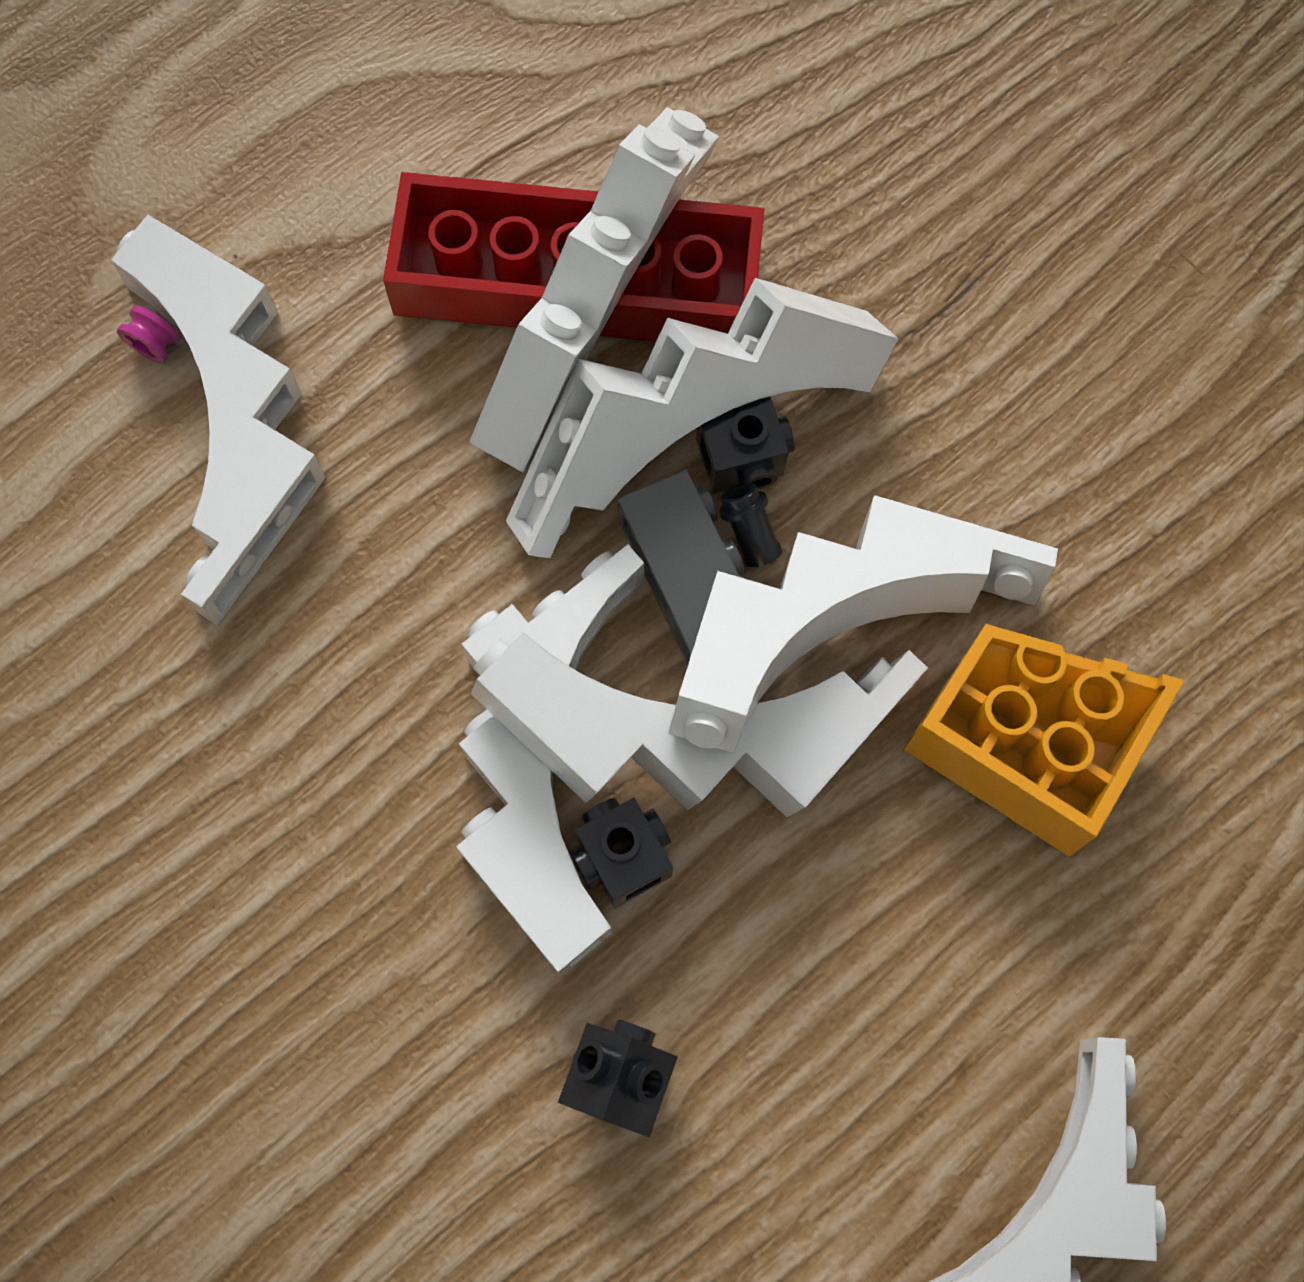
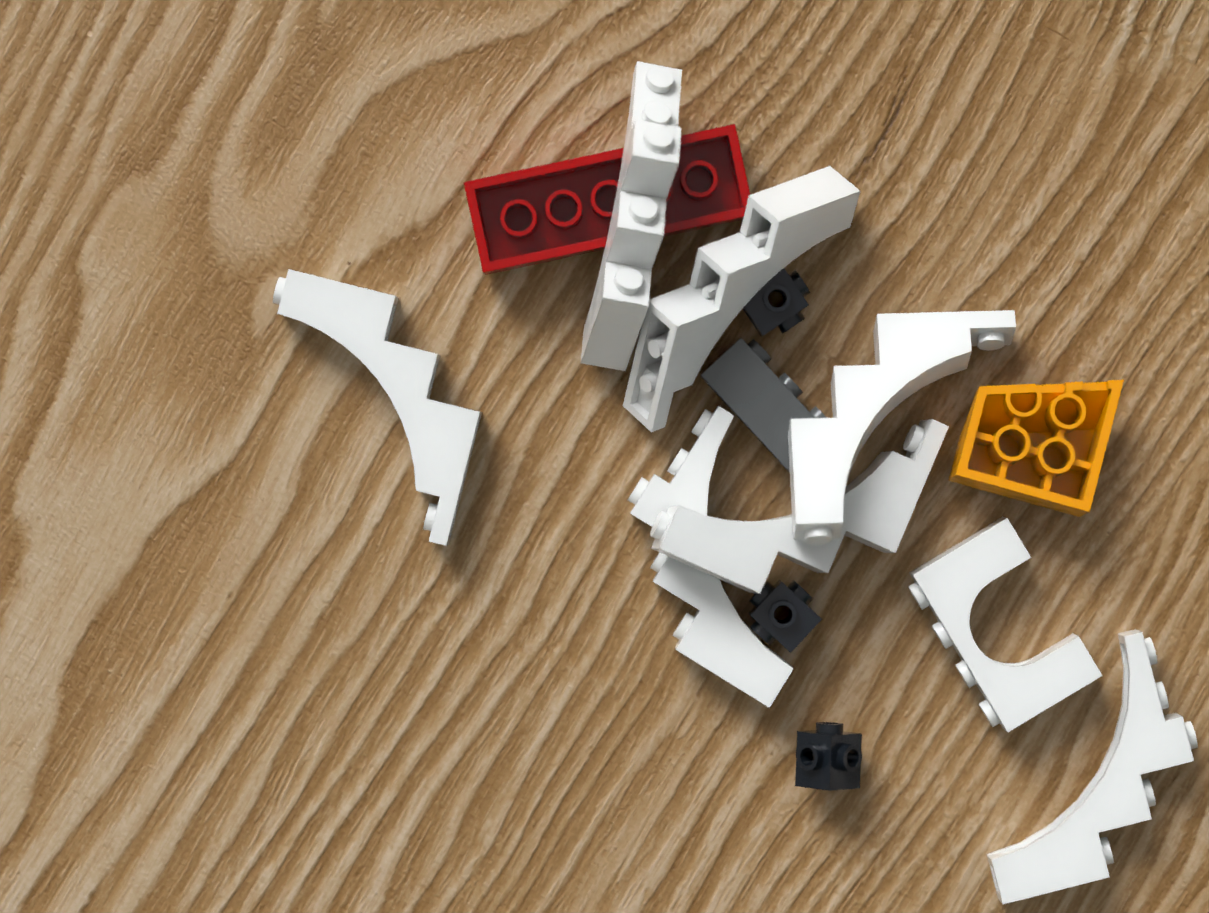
camera: 15 degrees left, 15 degrees up
dark pink bush [116,305,181,363] -> none
black pin [719,483,782,568] -> none
none -> white arch [908,517,1103,732]

